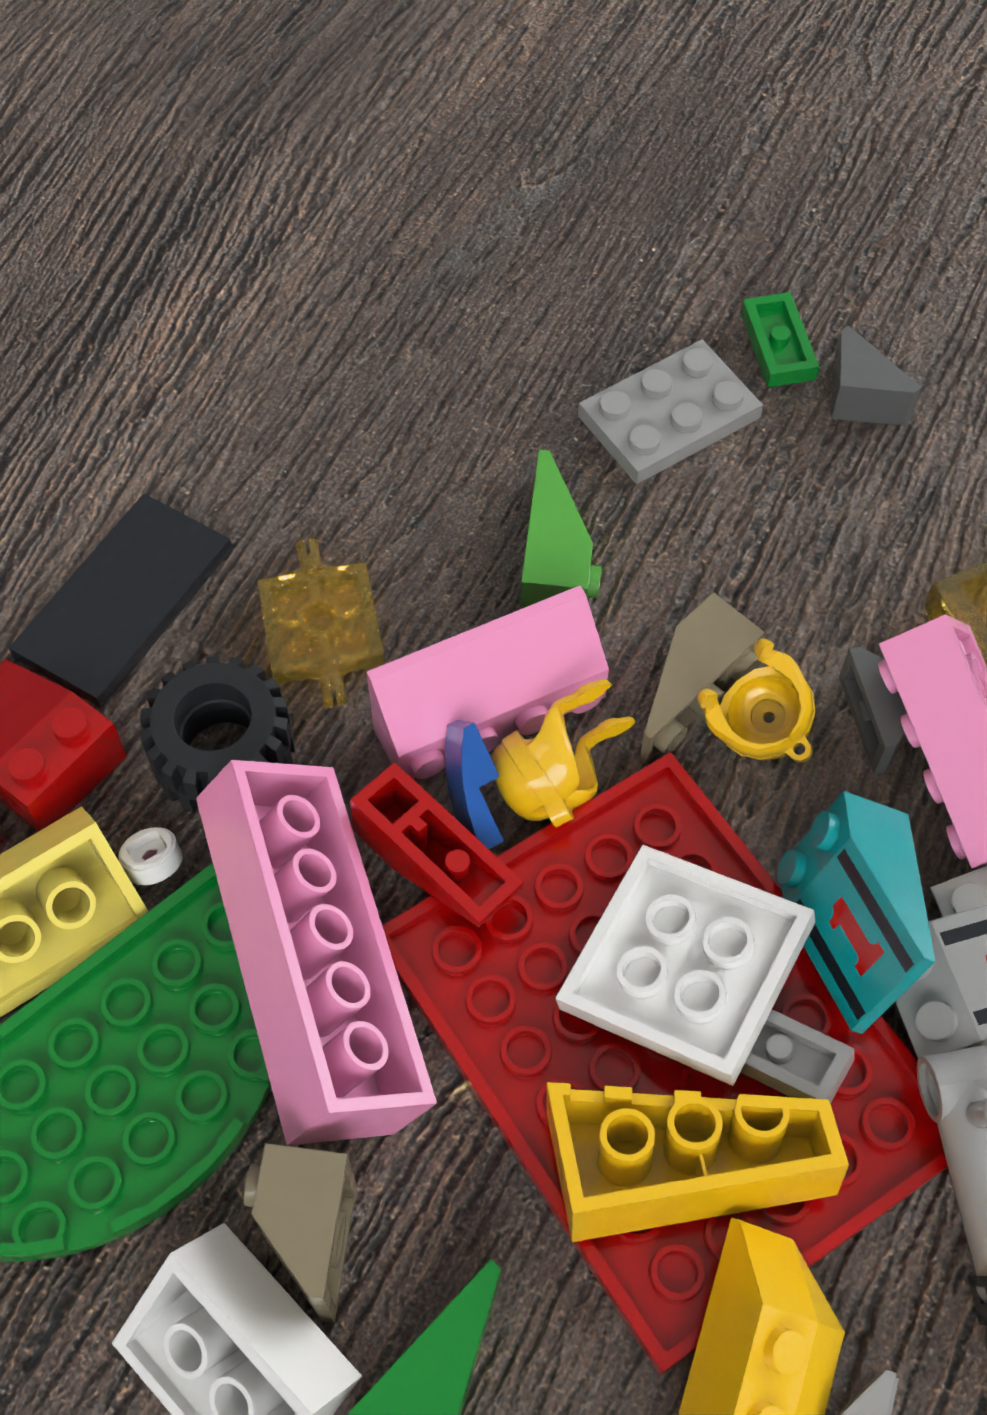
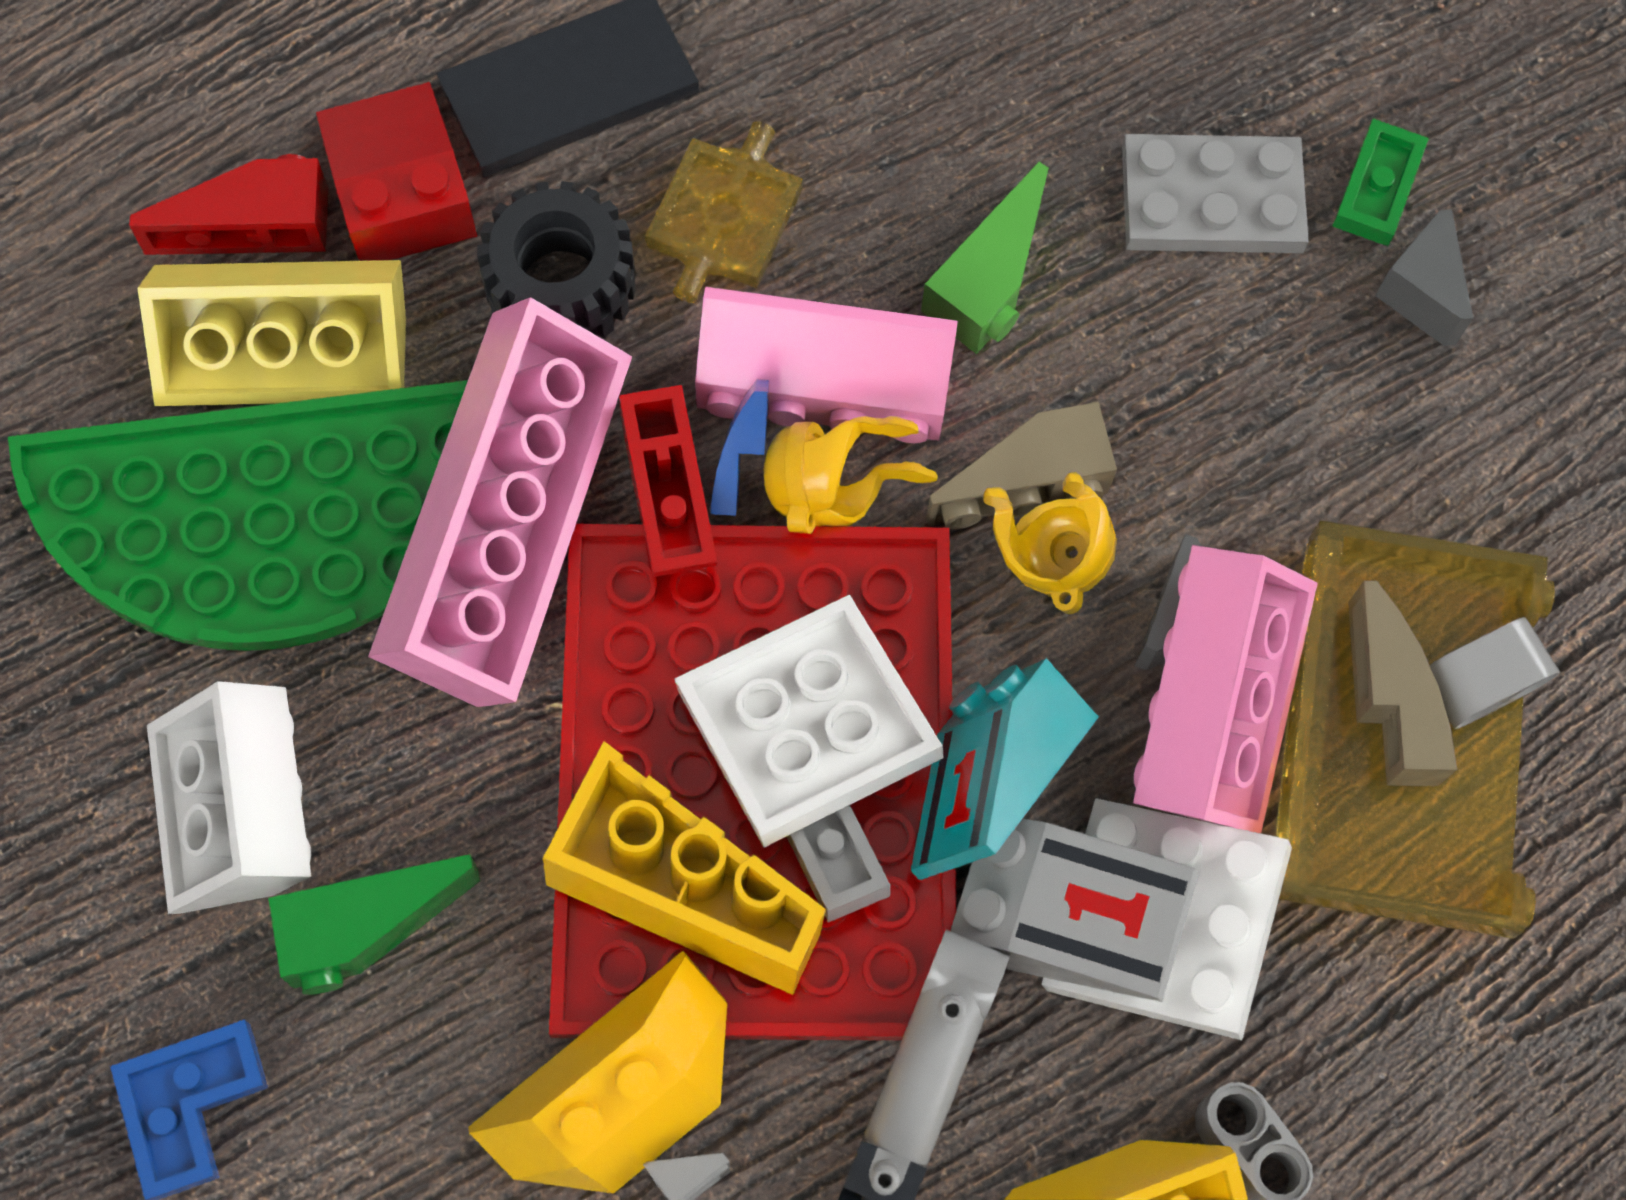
camera: 30 degrees right, 10 degrees up
white tile [118,827,183,885] -> none
dark tan slope [244,1143,357,1323] -> none

